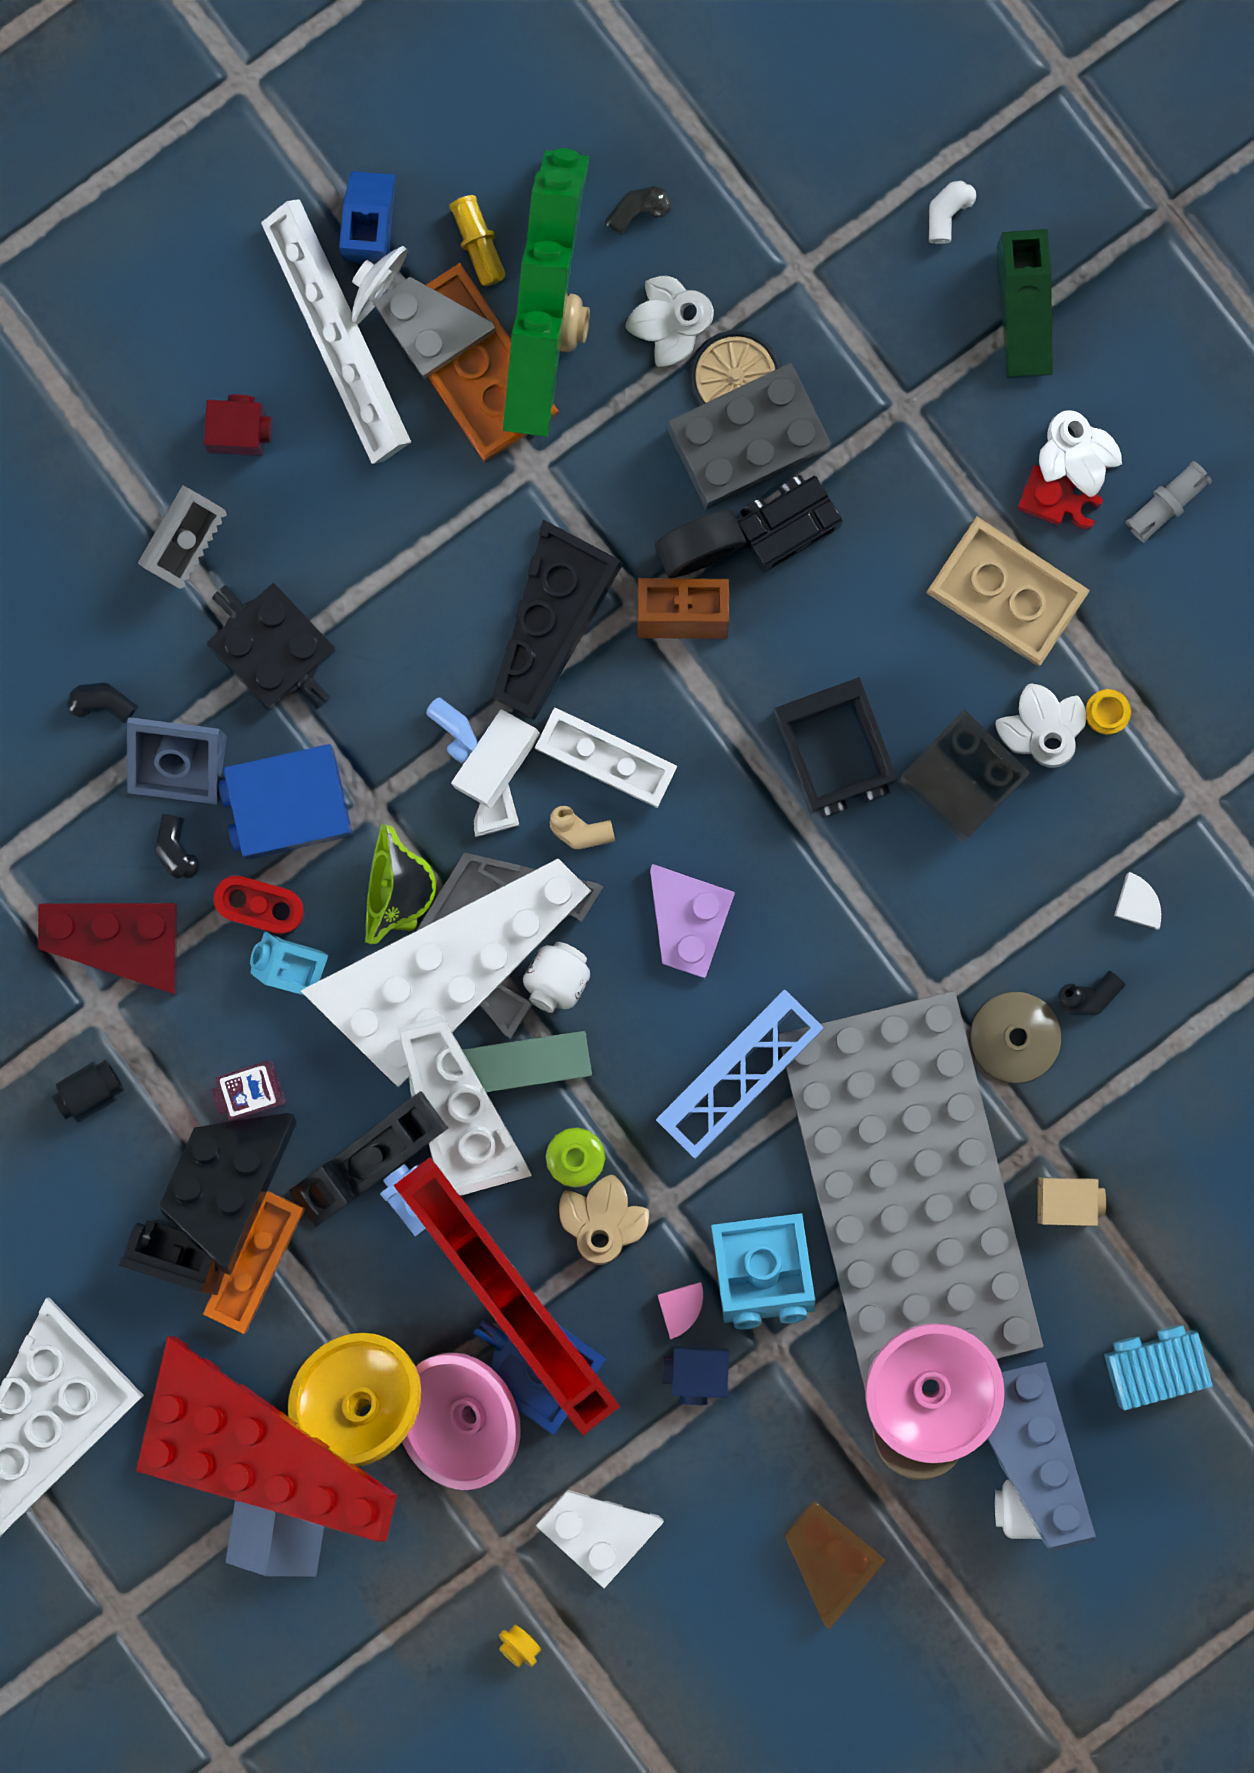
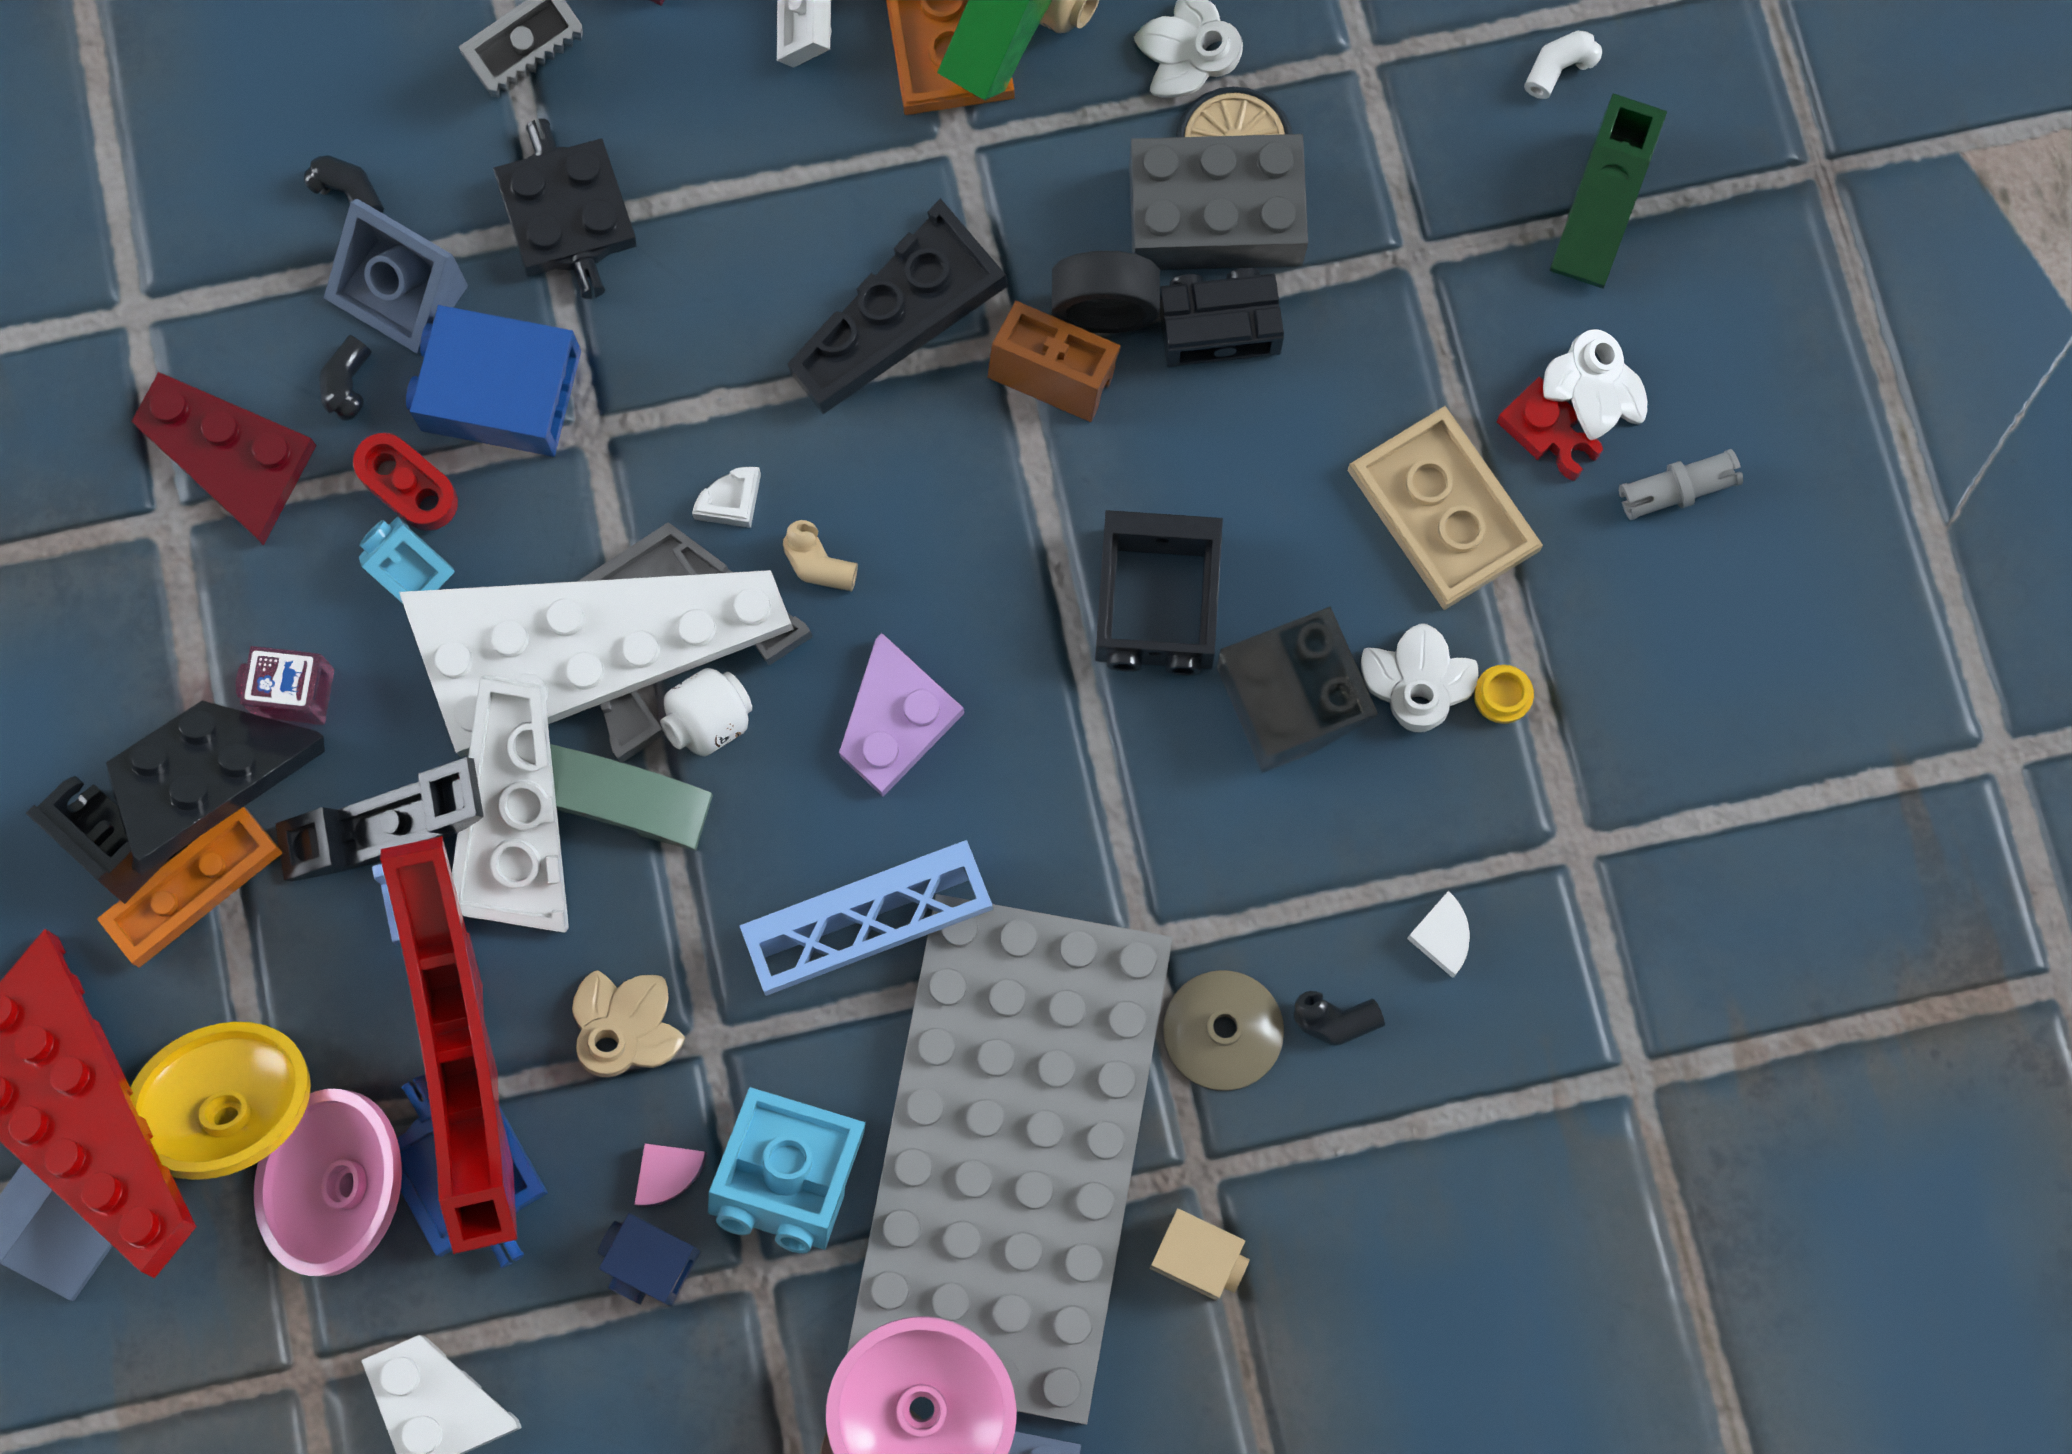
camera: 25 degrees right, 10 degrees down
black brick [52,1060,124,1123] -> none
hat [365,824,436,944] -> none
light blue arm [426,697,478,764] -> none
white tile [451,709,541,809] -> none
white plate [535,707,677,808] -> none
lime head [546,1127,606,1187] -> none

